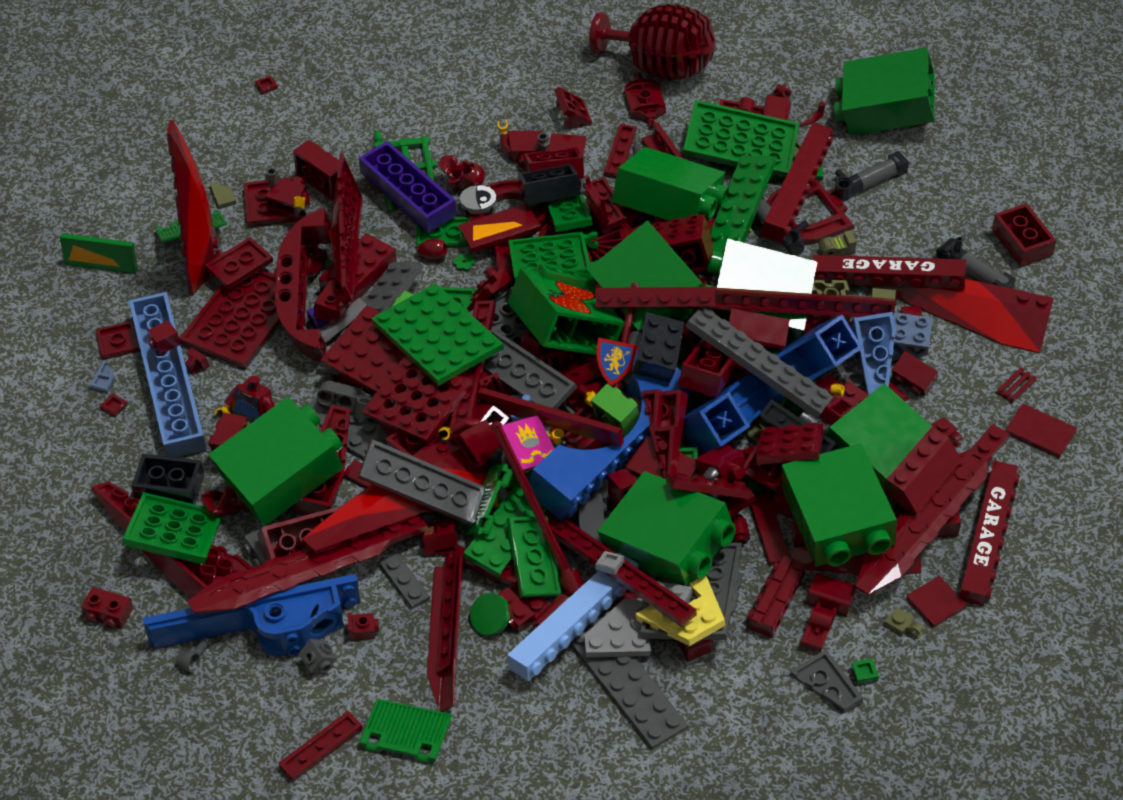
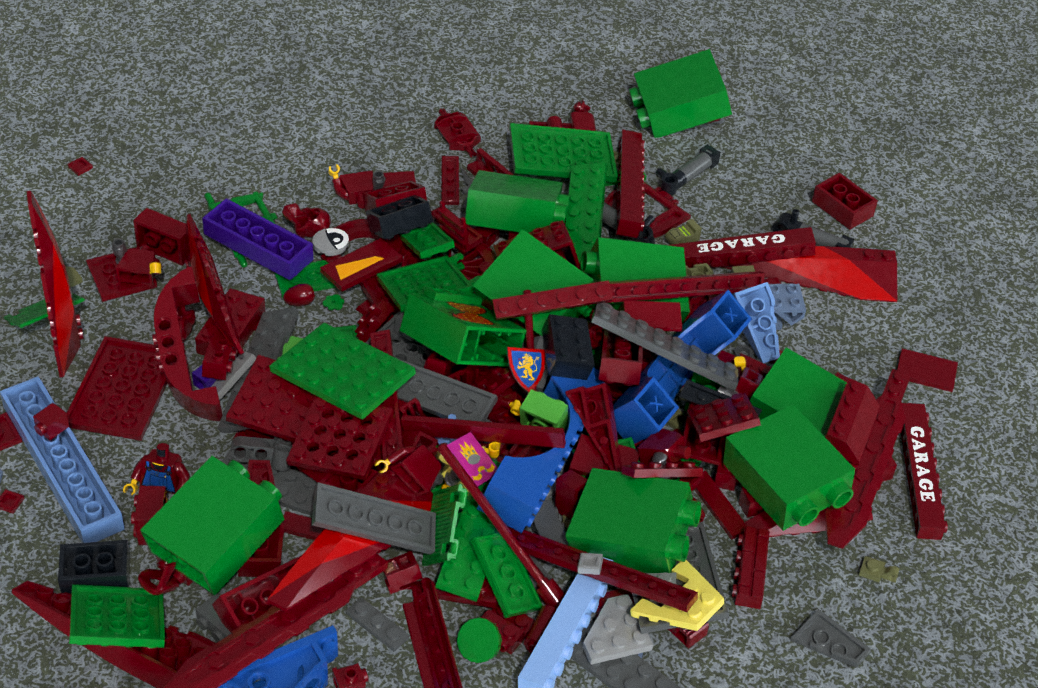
camera: 20 degrees left, 5 degrees down
dark red tile [185,347,210,374] -> none
dark red plate [205,237,274,290] -> none
dark red piece [554,87,592,129] -> none
dark red plant [589,4,716,80] -> none
dark red bar [800,102,826,126] -> none
dark red plate [800,573,857,653] -> none
green plate [851,658,879,685] -> none
dark red brick [892,351,938,396] -> none
dark red tile [906,576,967,628] -> none
dark red tile [997,367,1037,403] -> none

